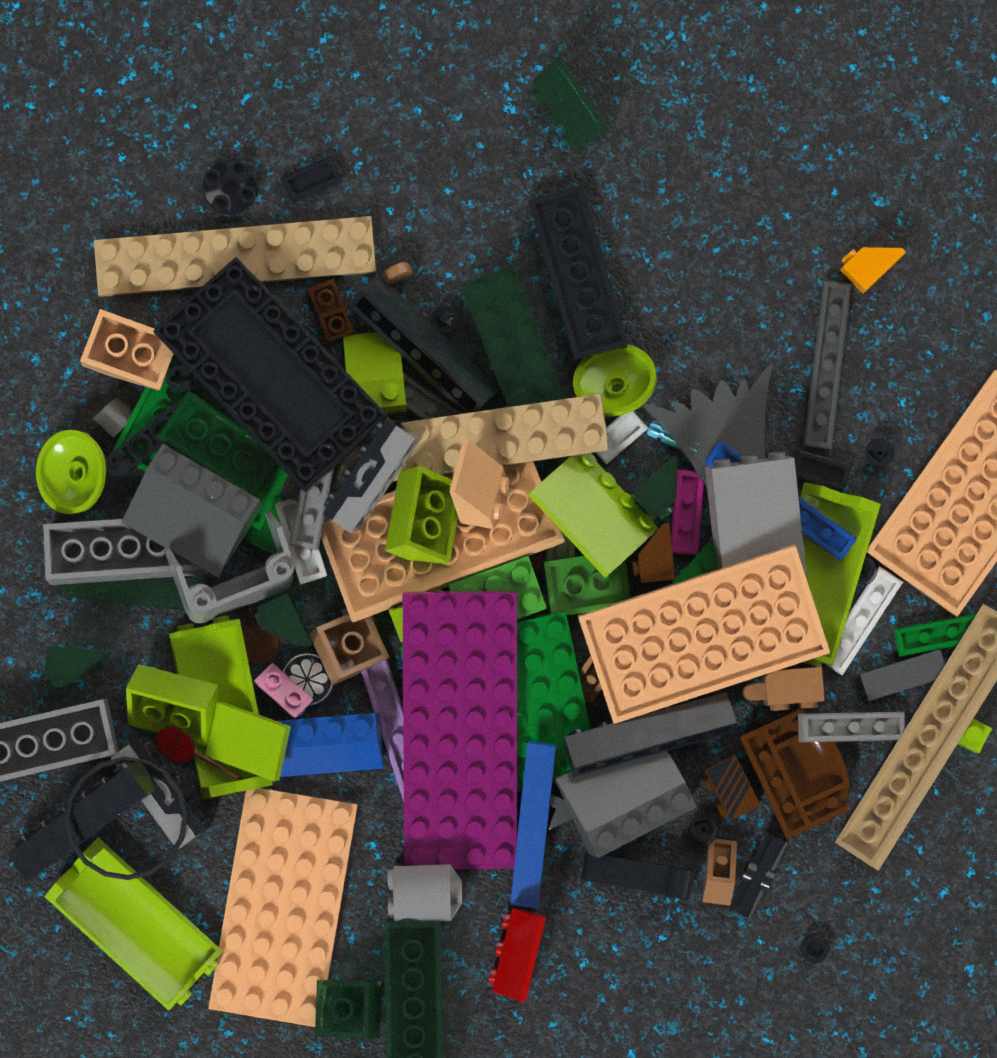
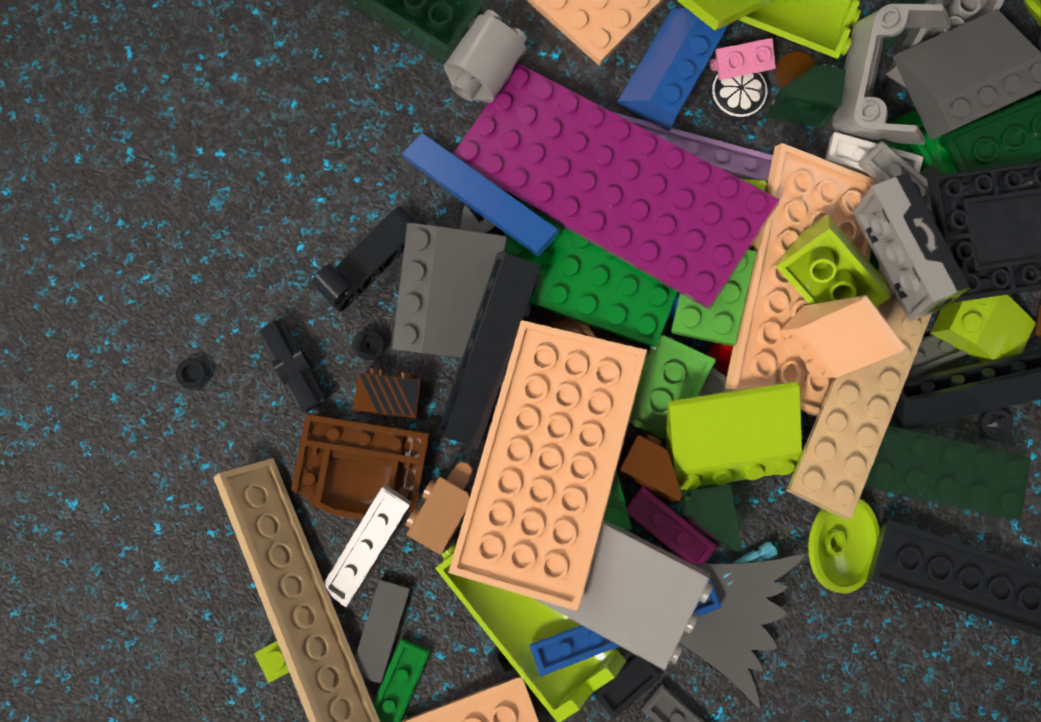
camera: 120 degrees right, 5 degrees down
medium nougat slope [309,614,390,685] -> none
red slope [488,907,546,1002] -> none
white tile [595,411,648,465] -> none
medium nougat slope [702,839,737,906] -> none
white tile [823,567,903,675] -> none

